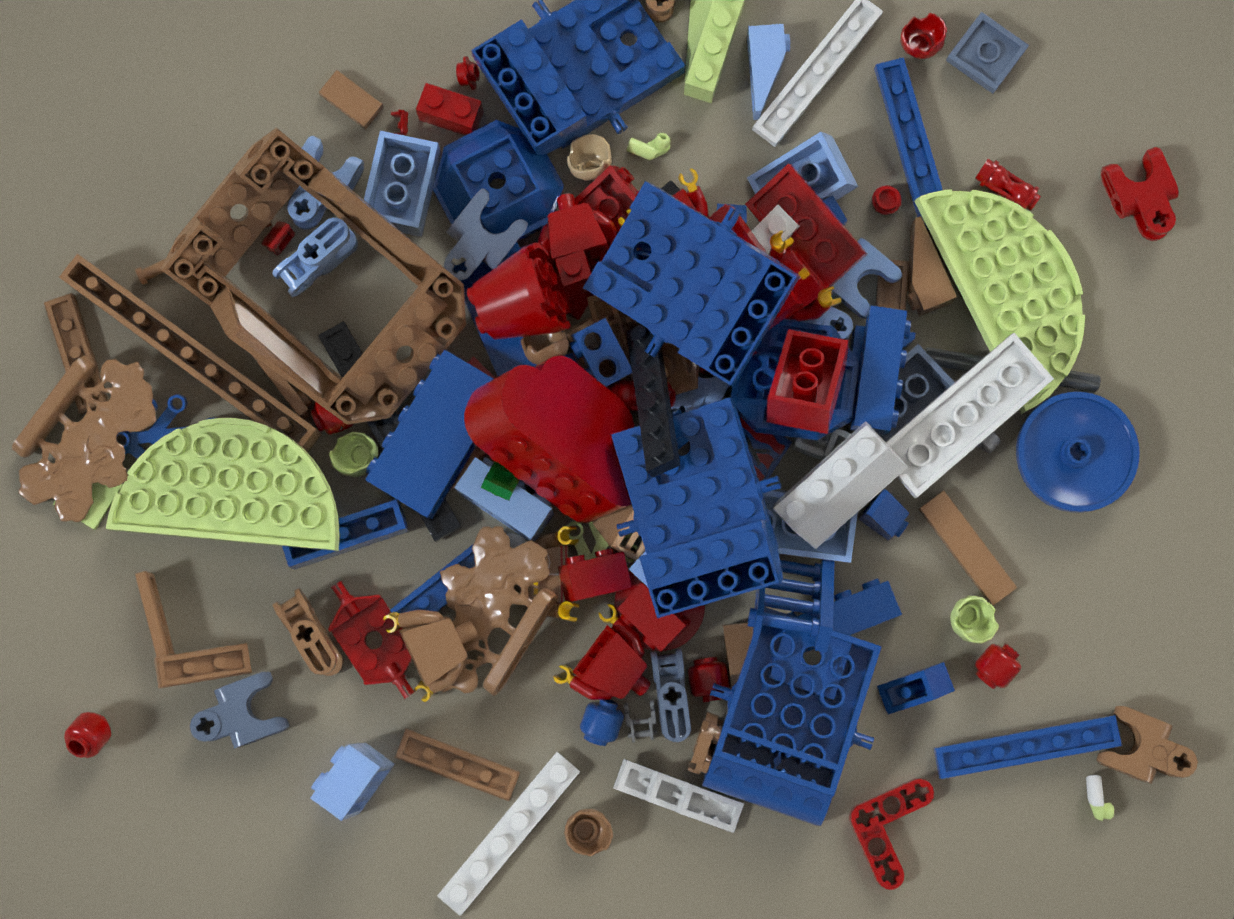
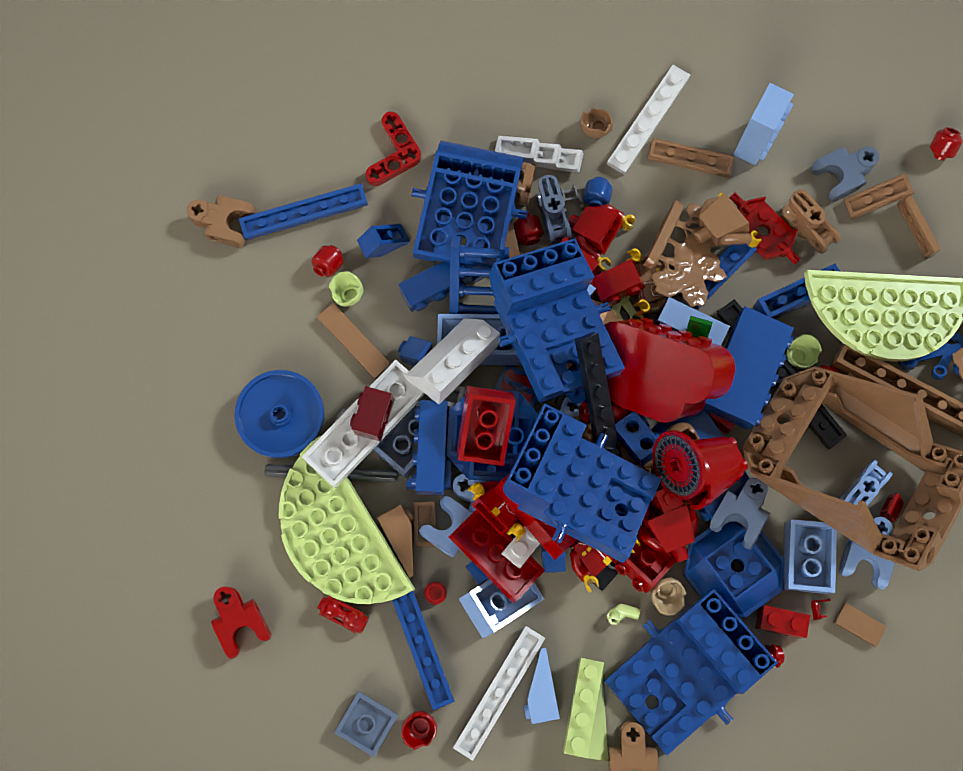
camera: 175 degrees right, 5 degrees down
white arm [1086,775,1114,821] -> none
none -> dark red brick [350,386,395,442]
none -> piece [652,430,706,500]

